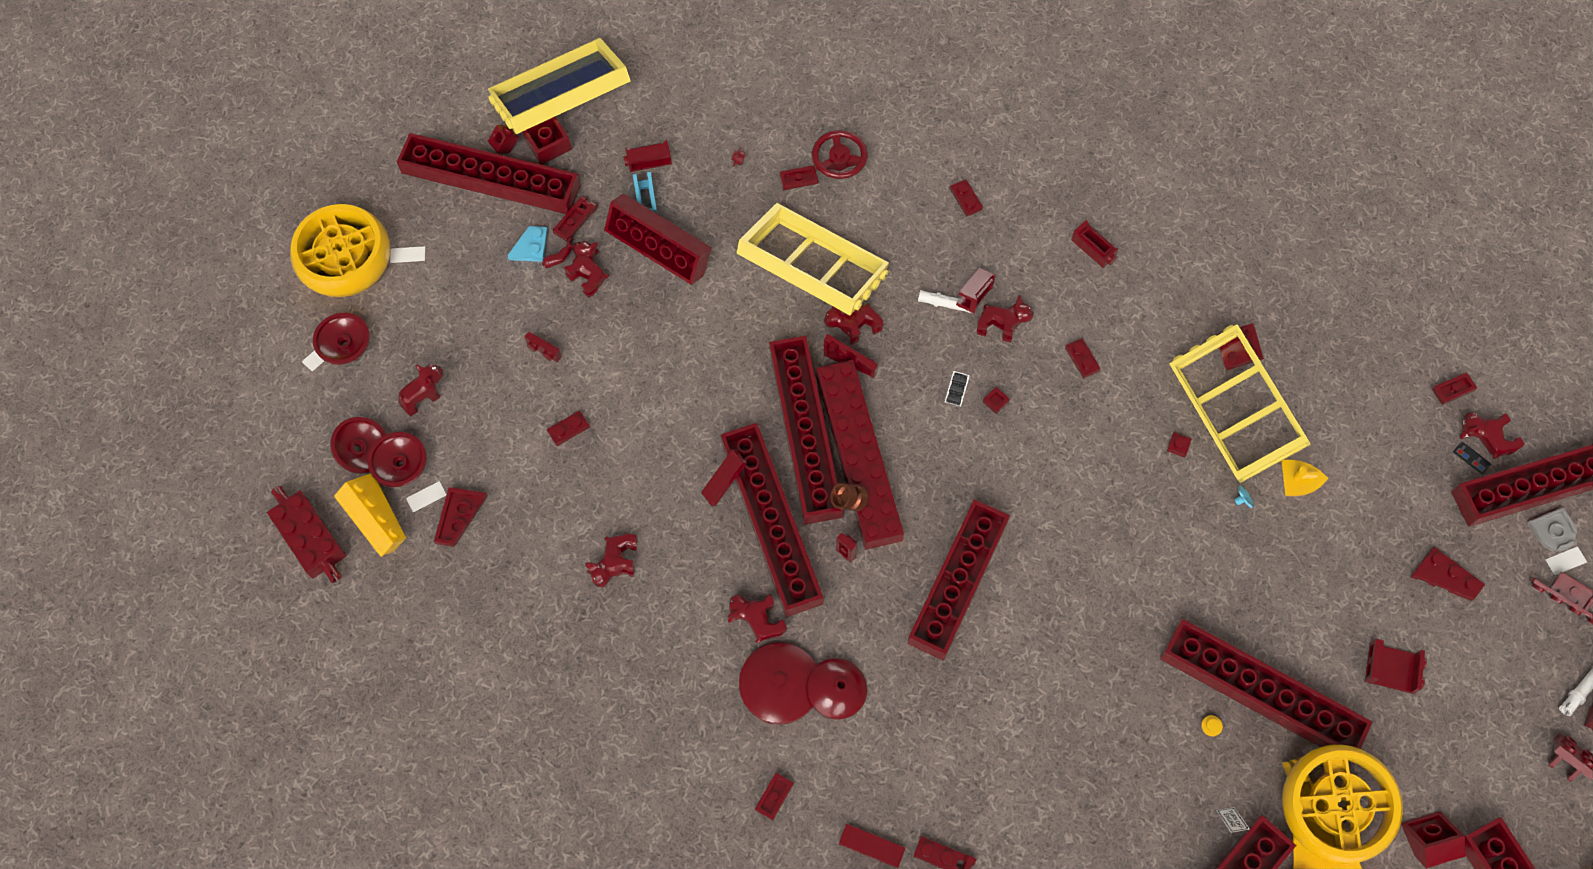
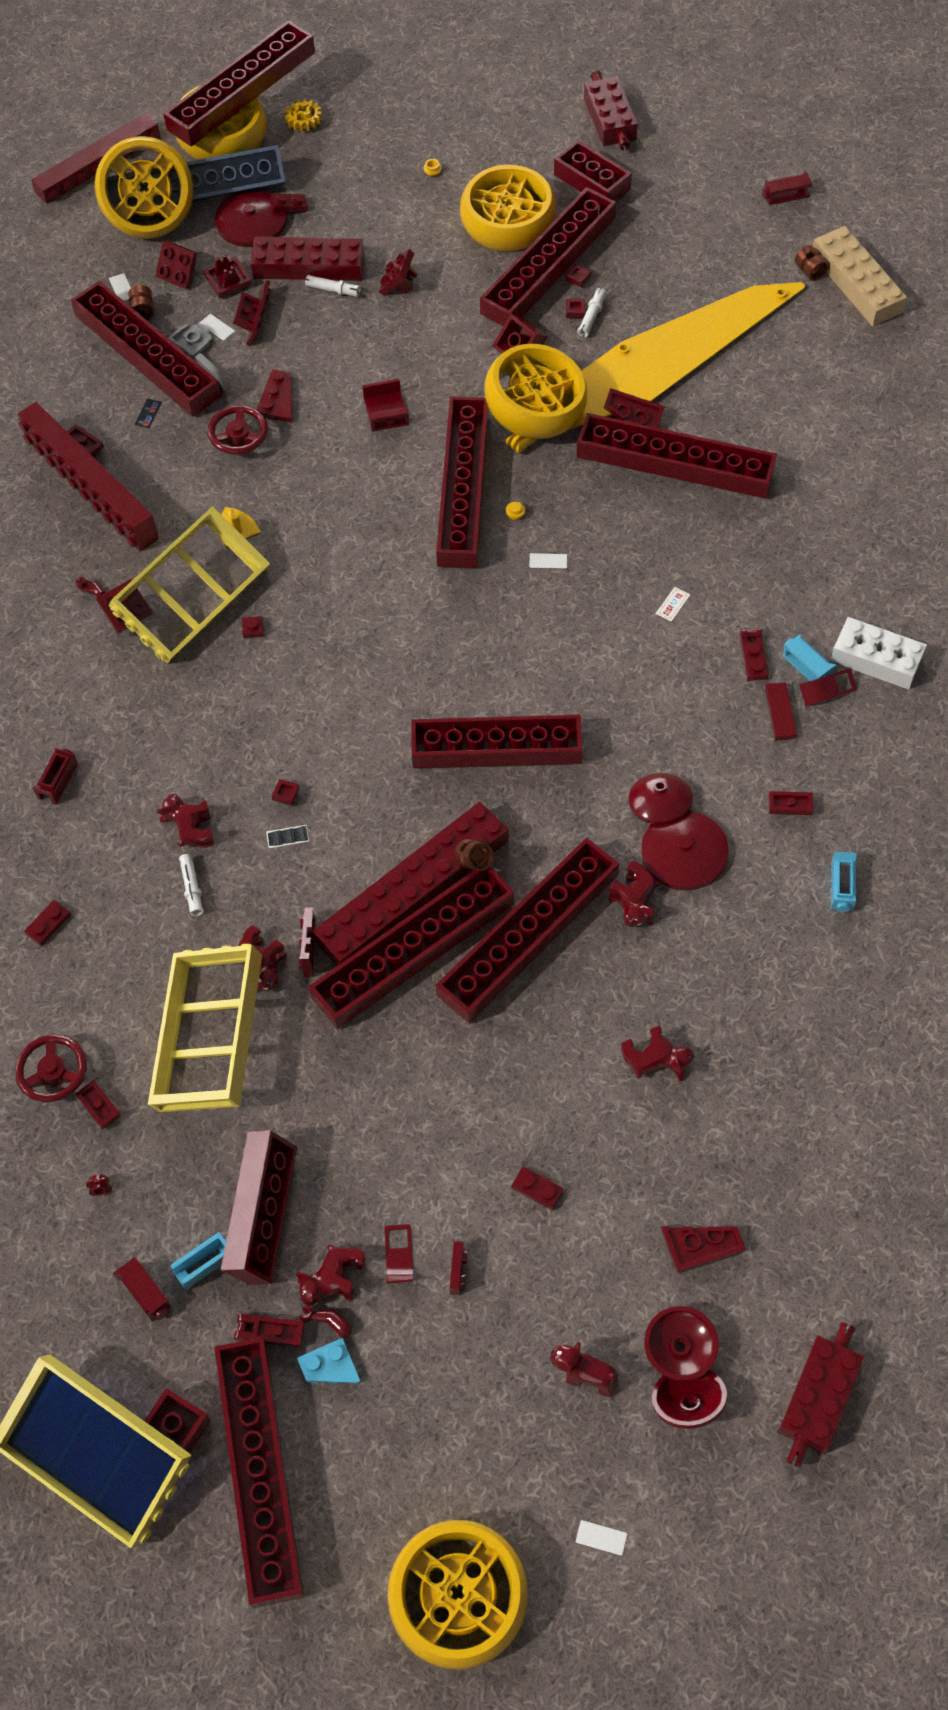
camera: 115 degrees left, 5 degrees down
dark red dish [313,313,370,365] -> none
yellow wedge [334,473,406,557] -> none
white sticker [390,246,425,263] -> none
white sticker [406,481,446,512] -> none
dark red brick [487,125,519,153] -> none
dark red tile [701,449,747,506] -> none
dark red plate [836,533,857,563] -> none
window [956,268,995,314] -> none
dark red plate [1065,338,1101,379] -> none
white sticker [1216,807,1249,833] -> none
medium azure plant [1234,486,1254,508] -> none
dark red animal [1459,412,1525,459] -> none
none -> dark red brick [17,402,159,552]
none -> dark red arm [75,577,105,598]
none -> light grey tile [195,353,230,393]
none -> dark red piece [207,405,268,455]
none -> dark red piece [384,1224,413,1284]
none -> white sticker [529,553,567,568]
none -> white sticker [656,587,690,621]
none -> medium azure window [831,851,857,912]

